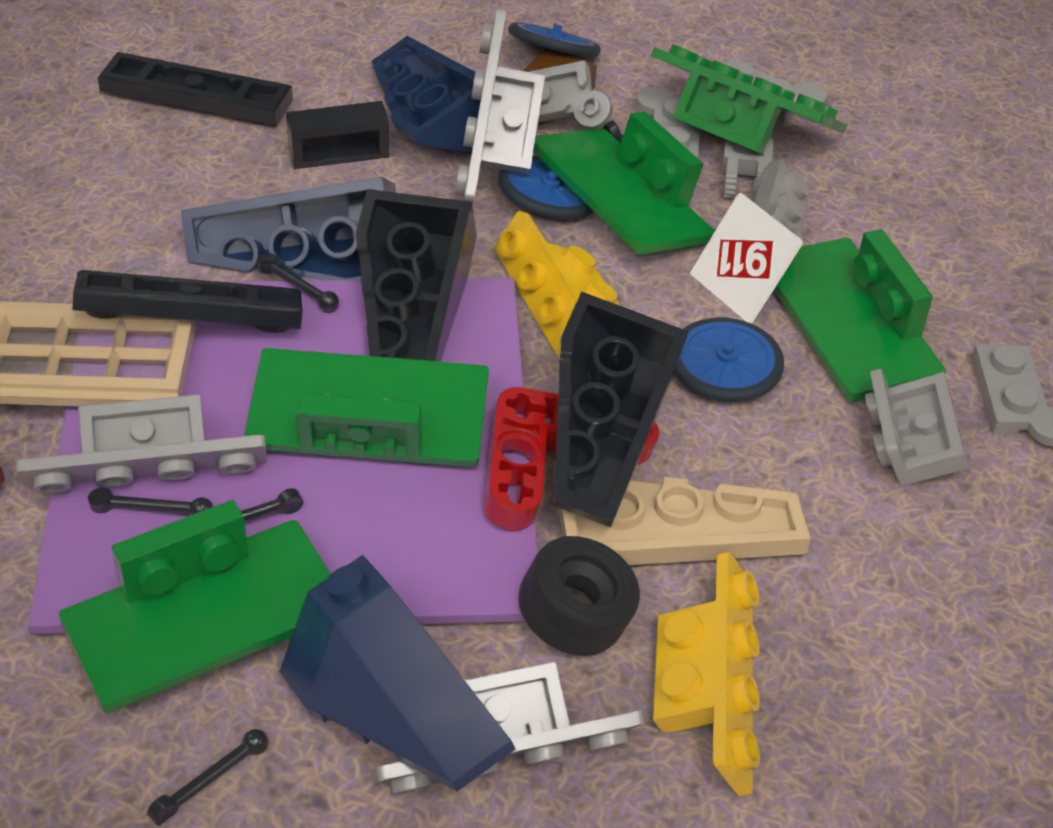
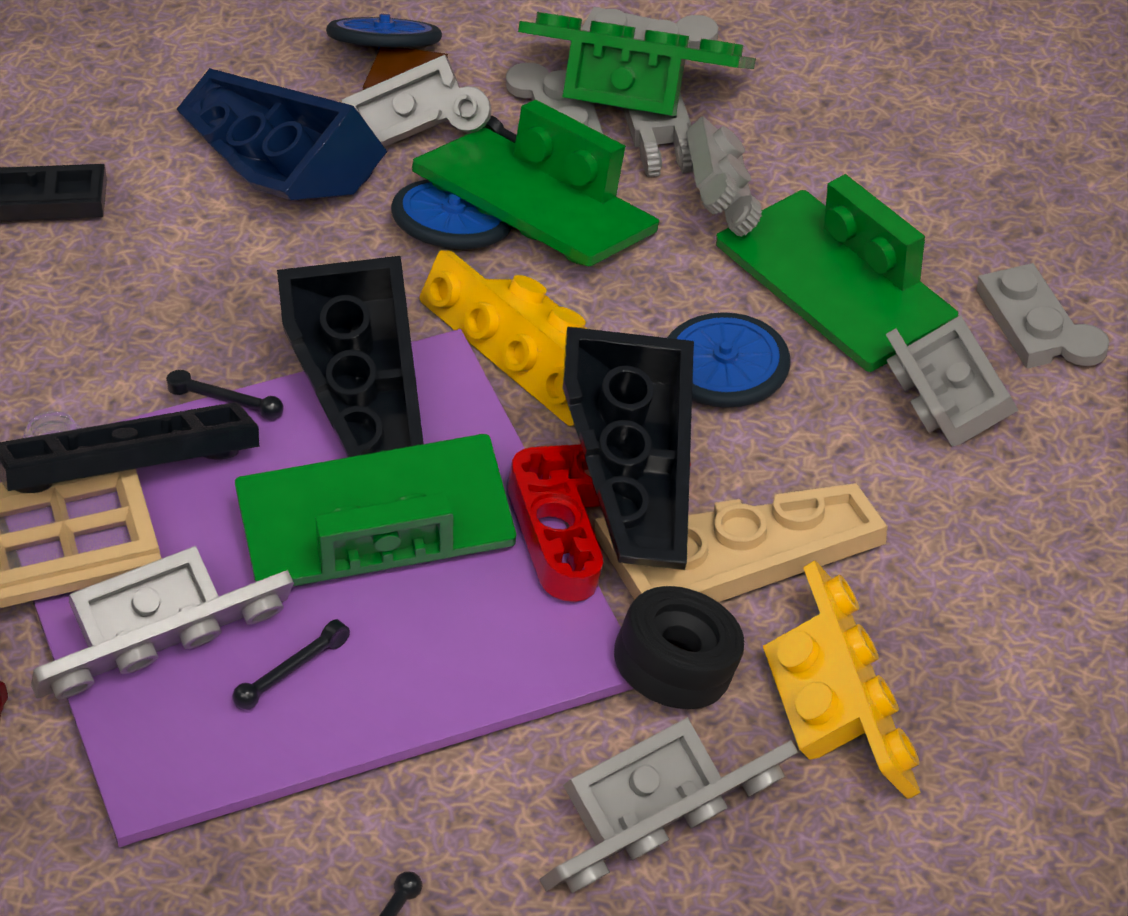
camera: 15 degrees left, 0 degrees up
green bracket [59,499,331,713] -> none
black hinge [88,487,214,515] -> none
dark blue wedge [181,177,396,280] -> none
dark blue wedge [279,555,516,791] -> none
black piece [286,101,390,169] -> none
bracket [455,8,546,207] -> none
white sticker [690,193,803,324] -> none

